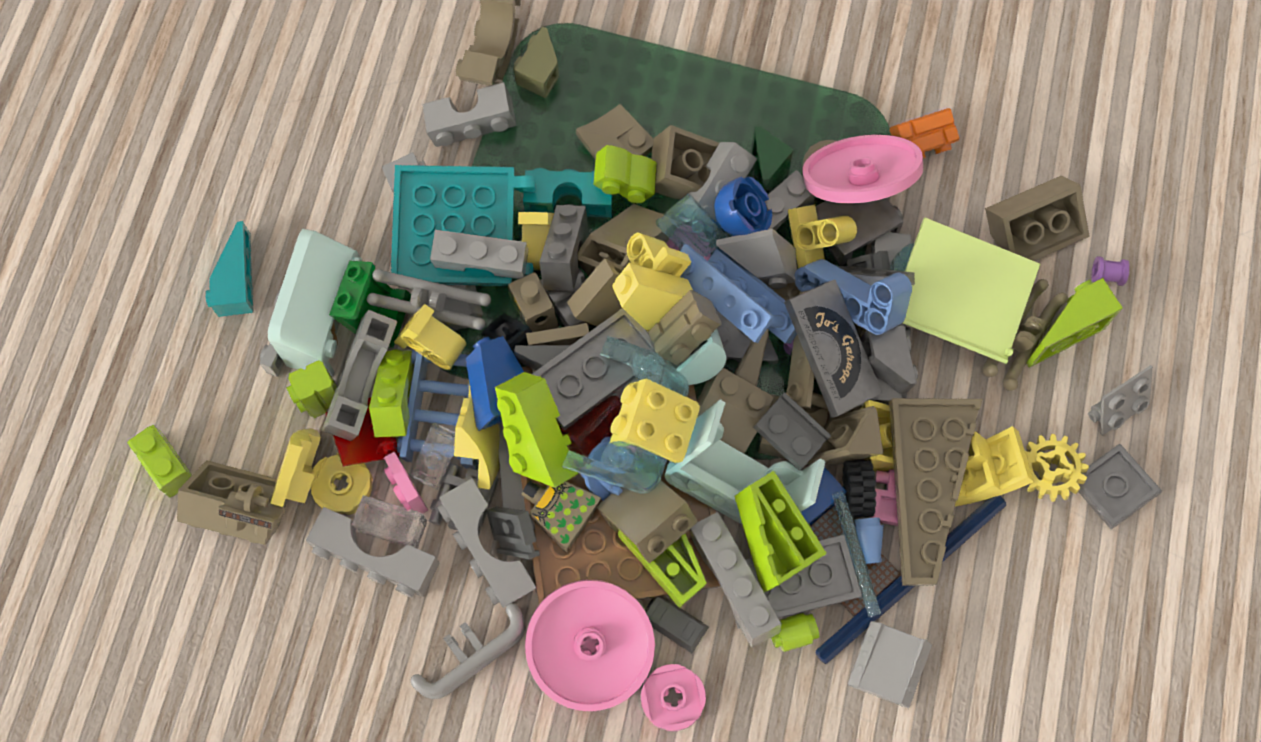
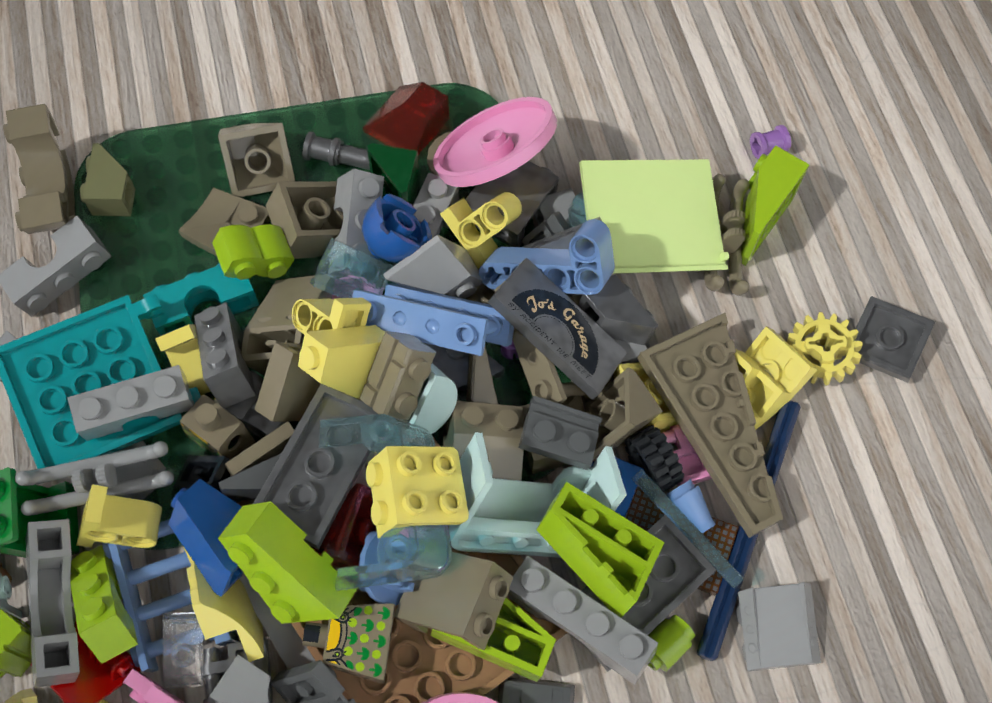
camera: 30 degrees left, 5 degrees down
orange brick [889,108,960,159] -> none
dark tan slope [985,176,1090,261] -> none
light grey hinge [1088,365,1153,436] -> none
none -> dark tan slope [218,123,296,197]
none -> flat silver pin [303,132,370,170]
none -> clear red slope [363,82,449,155]

